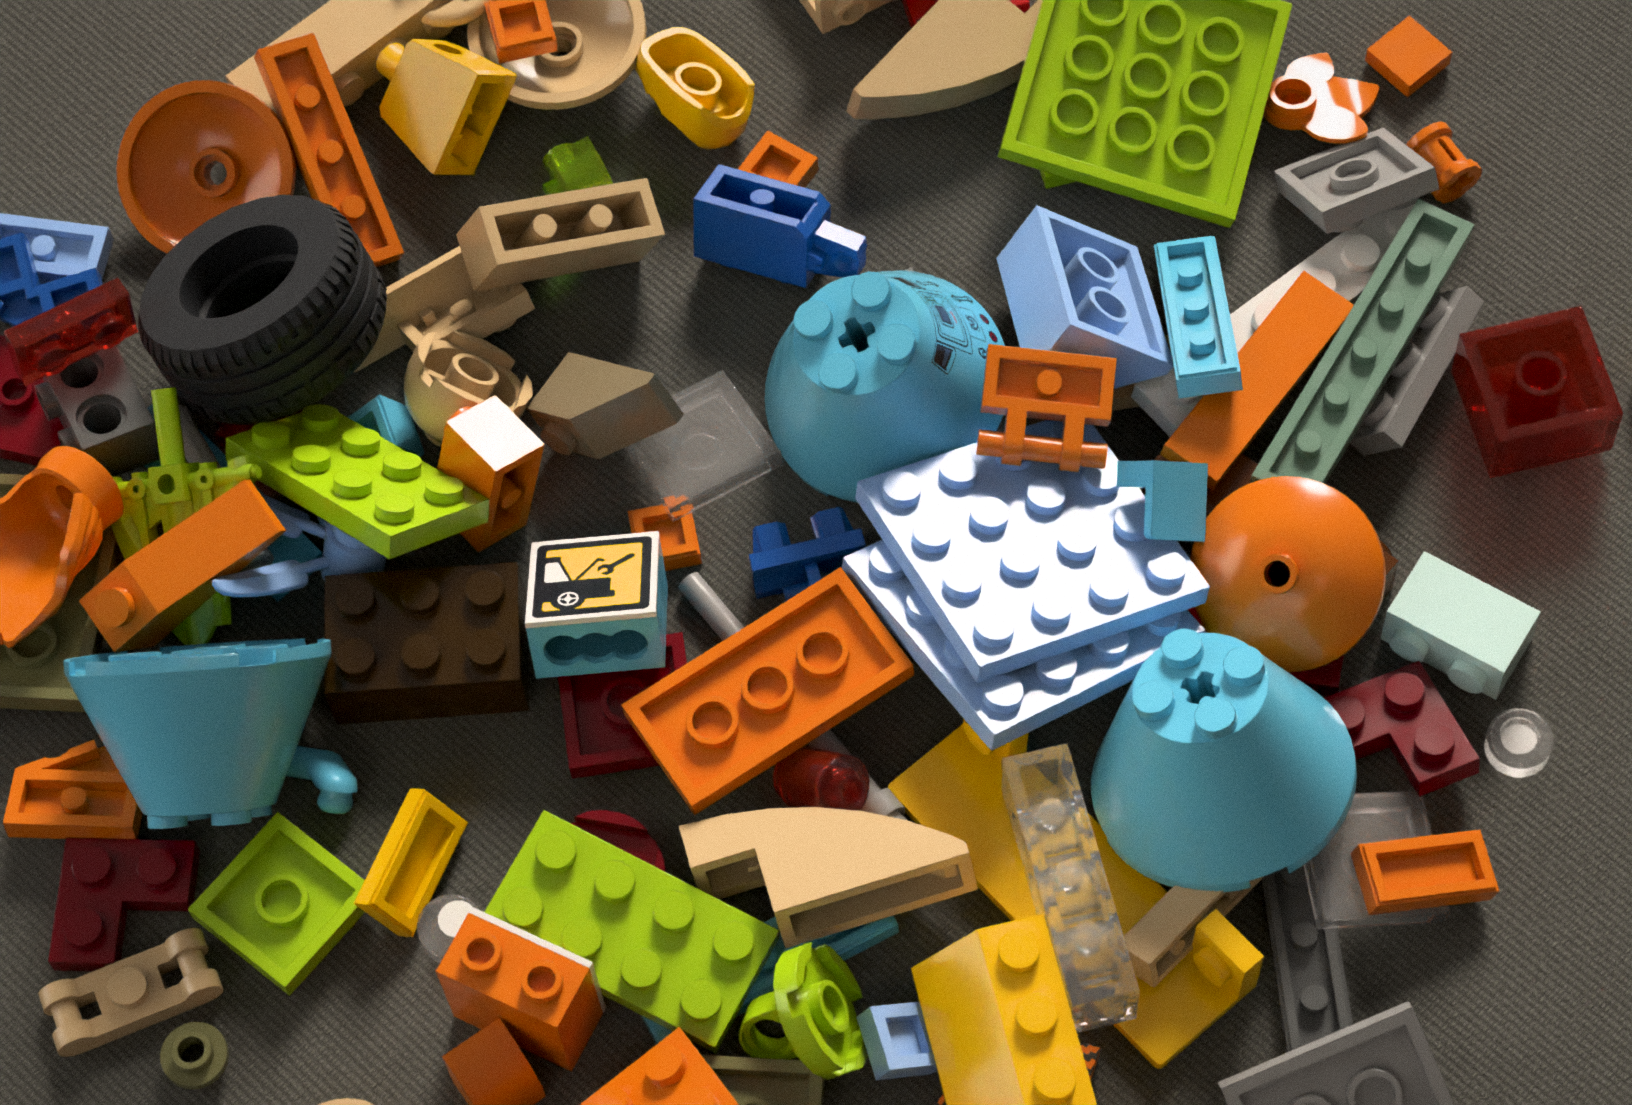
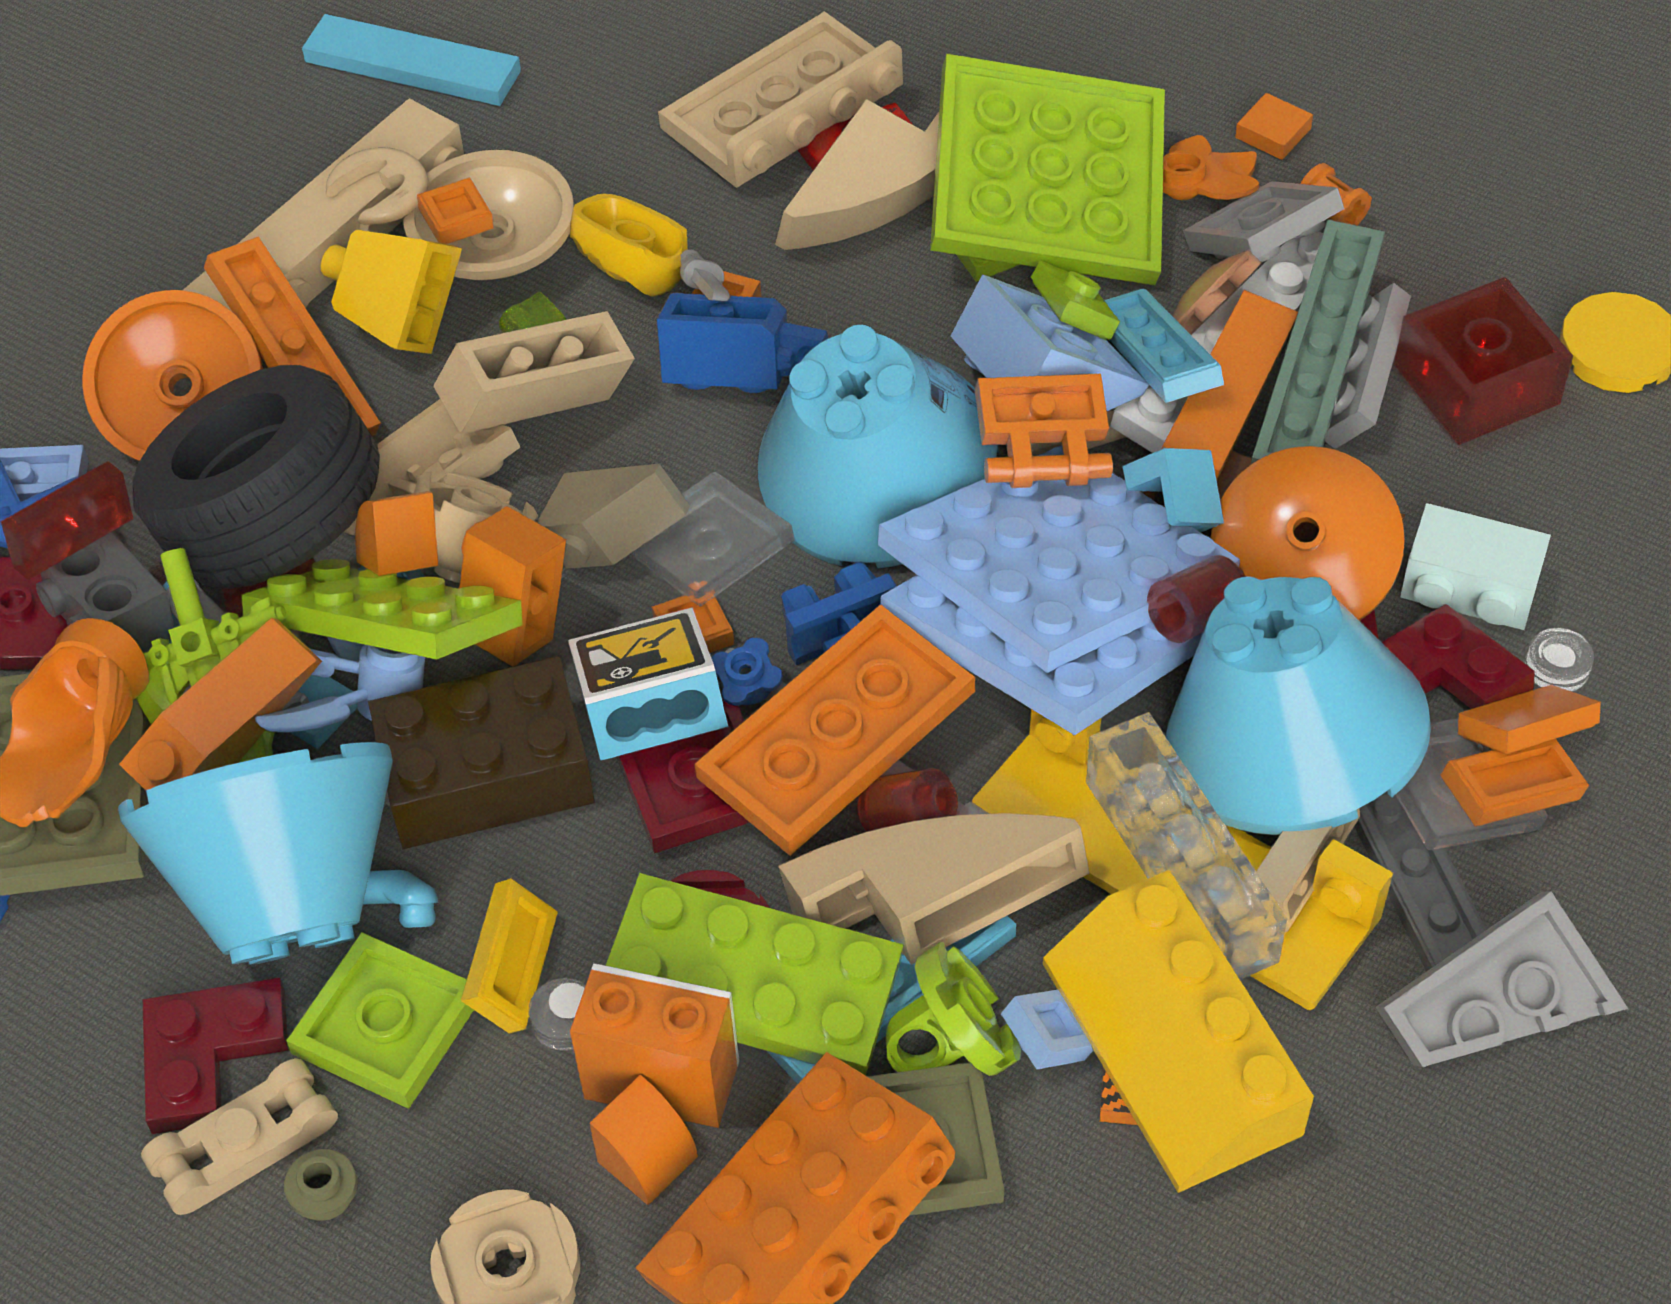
camera: 15 degrees left, 10 degrees down
orange wing [3,740,143,839] -> none
none -> orange brick [355,491,439,576]
none -> light grey piece [680,249,730,301]
none -> blue plate [711,638,783,706]
none -> lime plate [1031,260,1120,340]
none -> clear red brick [1147,555,1246,643]
none -> nougat dish [1172,250,1262,335]
none -> orange tile [1458,685,1601,754]

